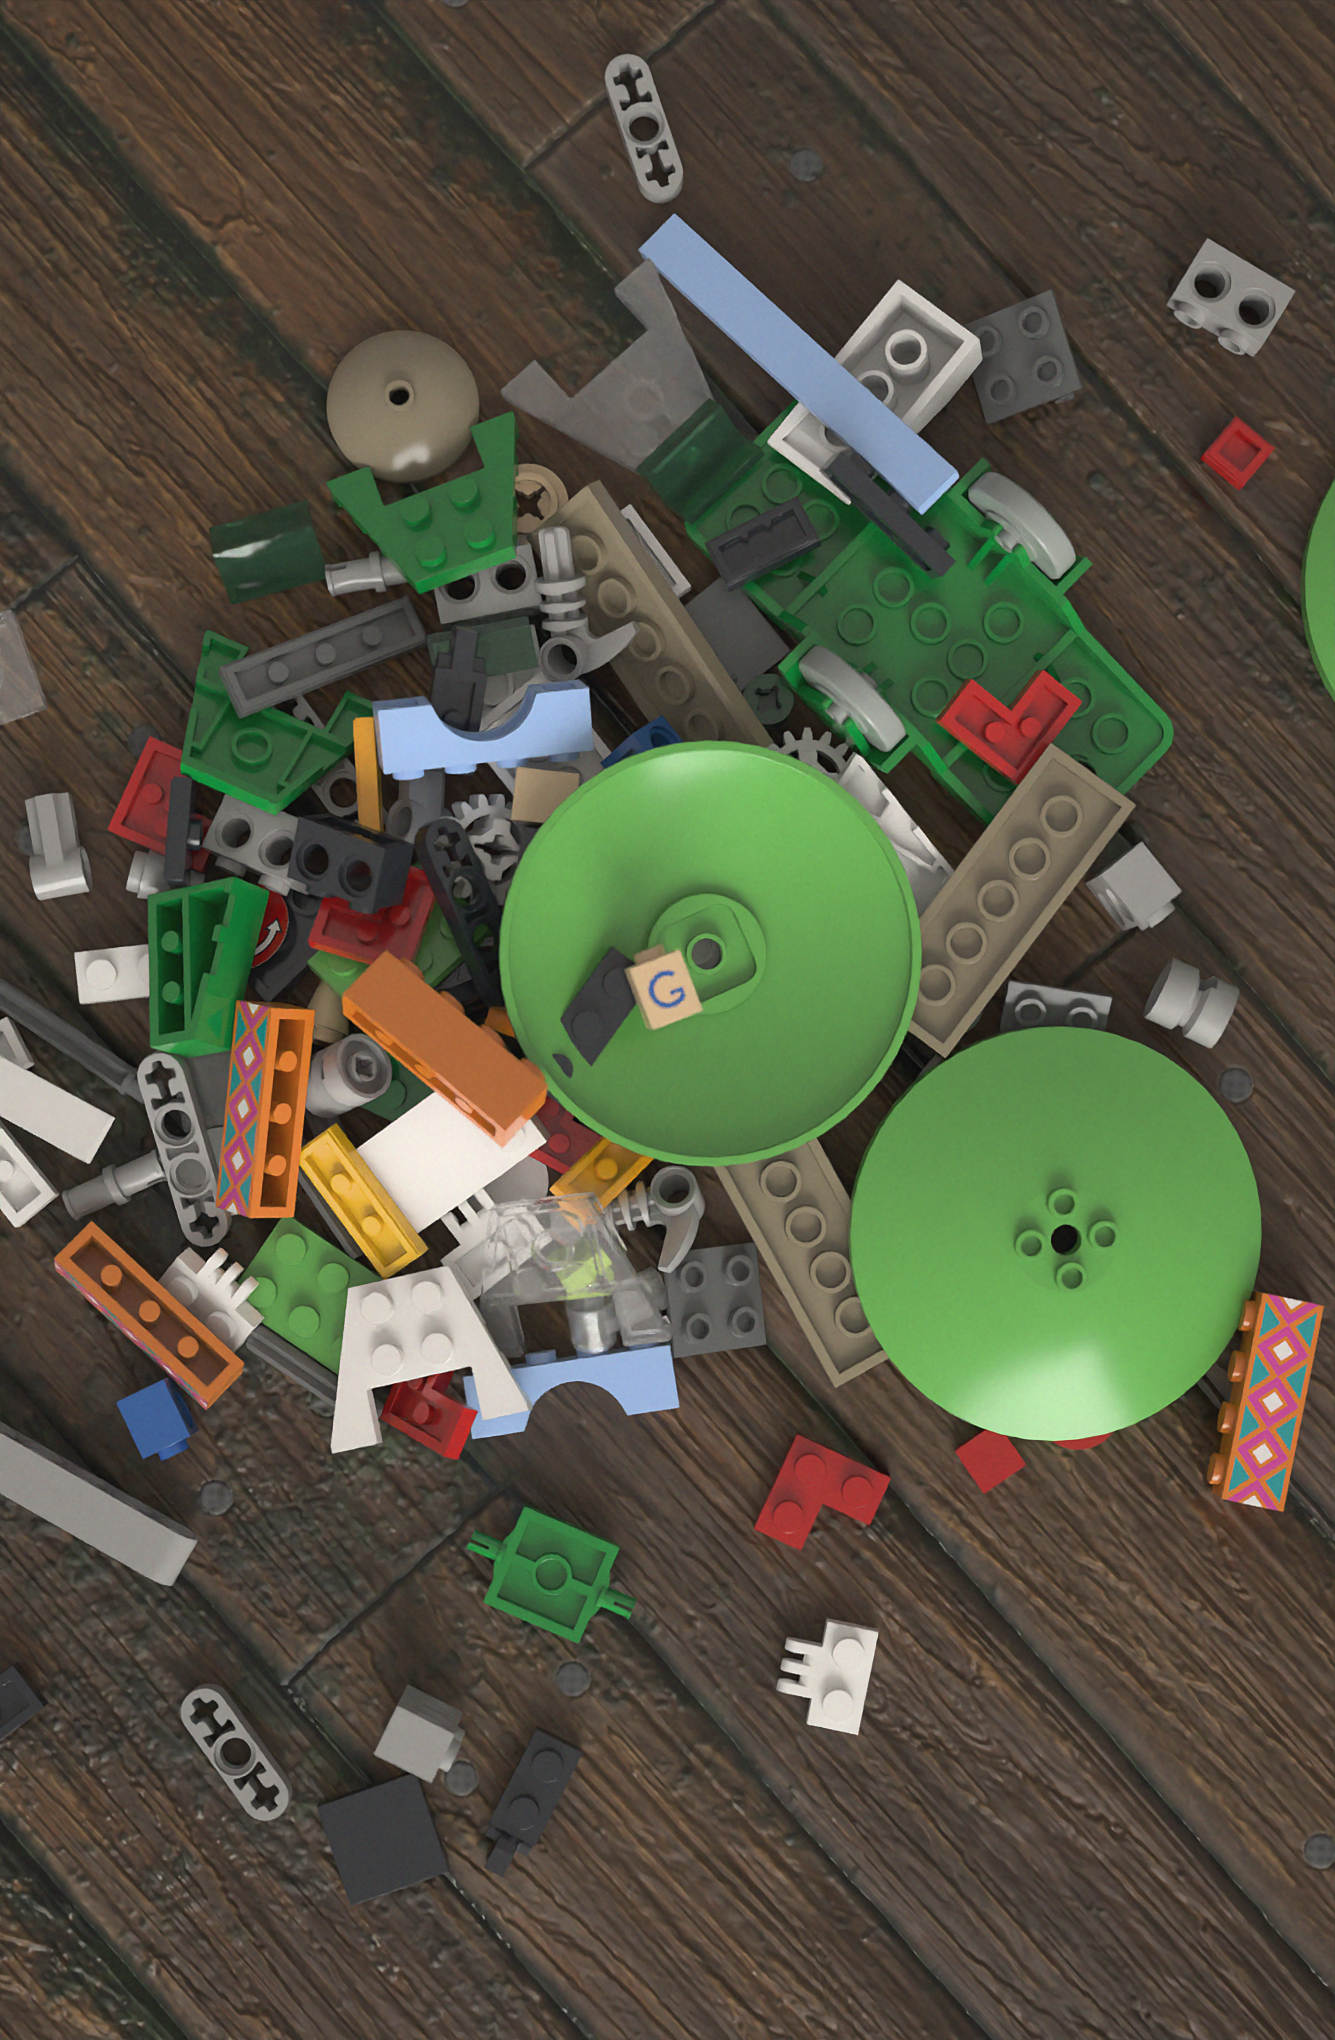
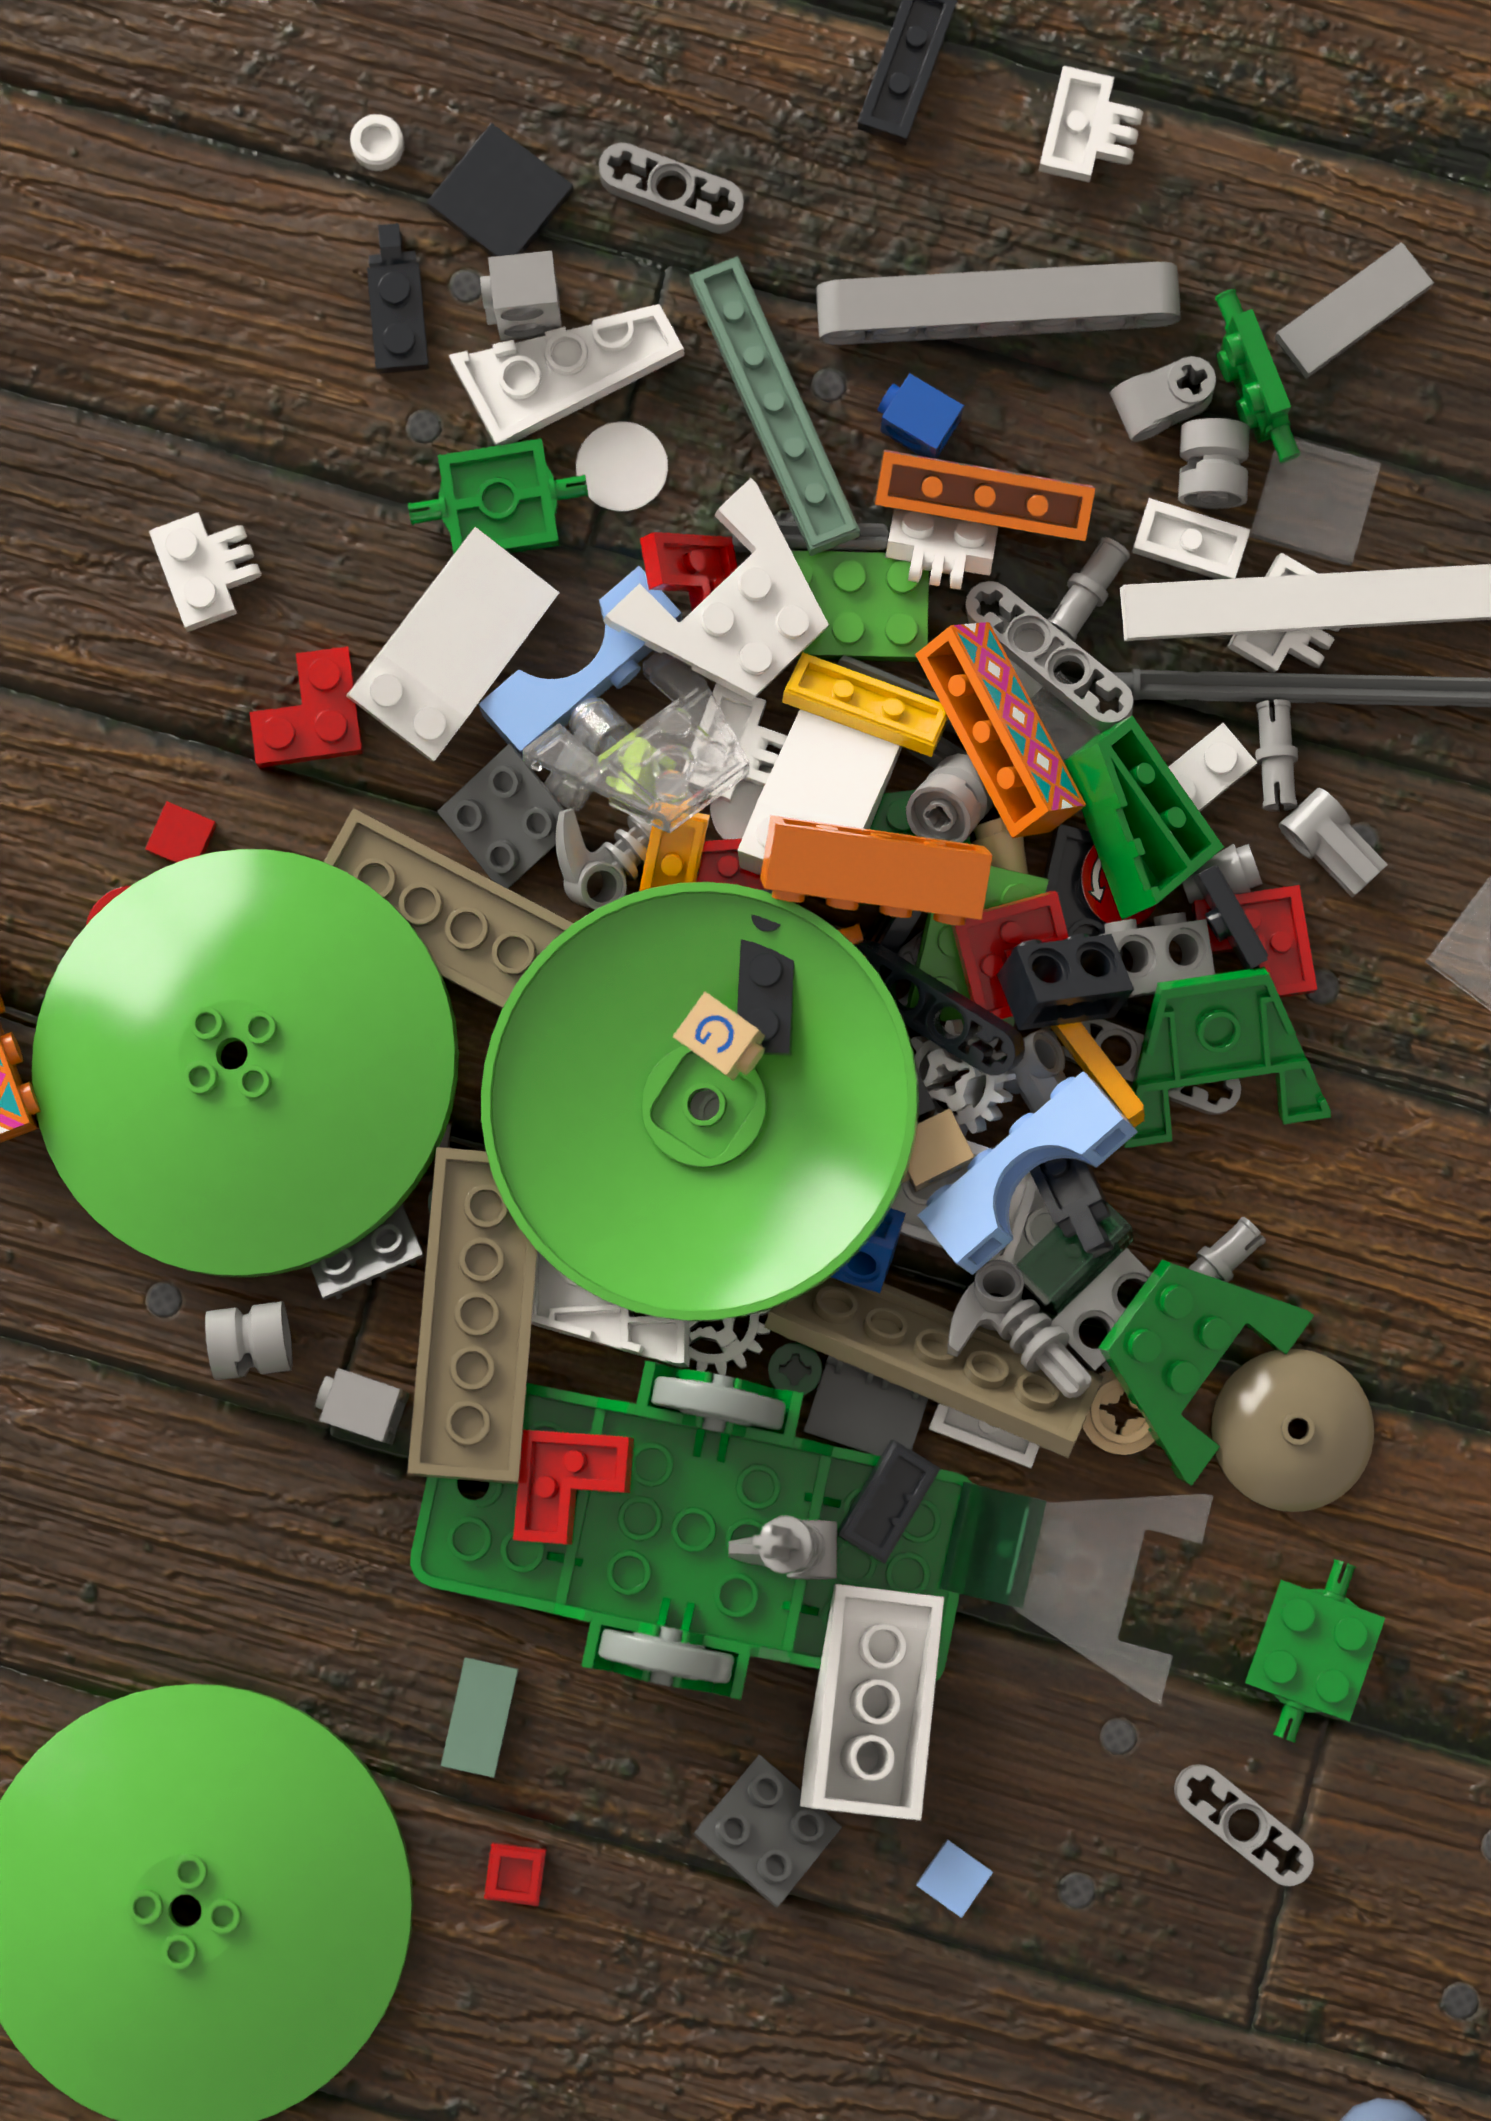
camera: 150 degrees right, 5 degrees down
clear green panel [209,500,326,605] -> none
dark grey tile [218,595,429,719] -> none
light blue tile [638,213,959,515] -> none
black plate [819,451,956,579] -> none
light grey brick [1167,238,1295,357] -> none
none -> white slope [346,527,559,761]
none -> white tile [350,114,404,171]
none -> sand green tile [441,1657,519,1778]
none -> white wing [449,304,685,446]
none -> white sticker [576,422,668,511]
none -> sand green tile [689,256,860,556]
none -> light grey piece [729,1516,837,1579]
none -> light blue tile [916,1839,993,1918]
none -> green plate [1245,1559,1385,1743]
none -> light grey pin [1255,699,1298,812]

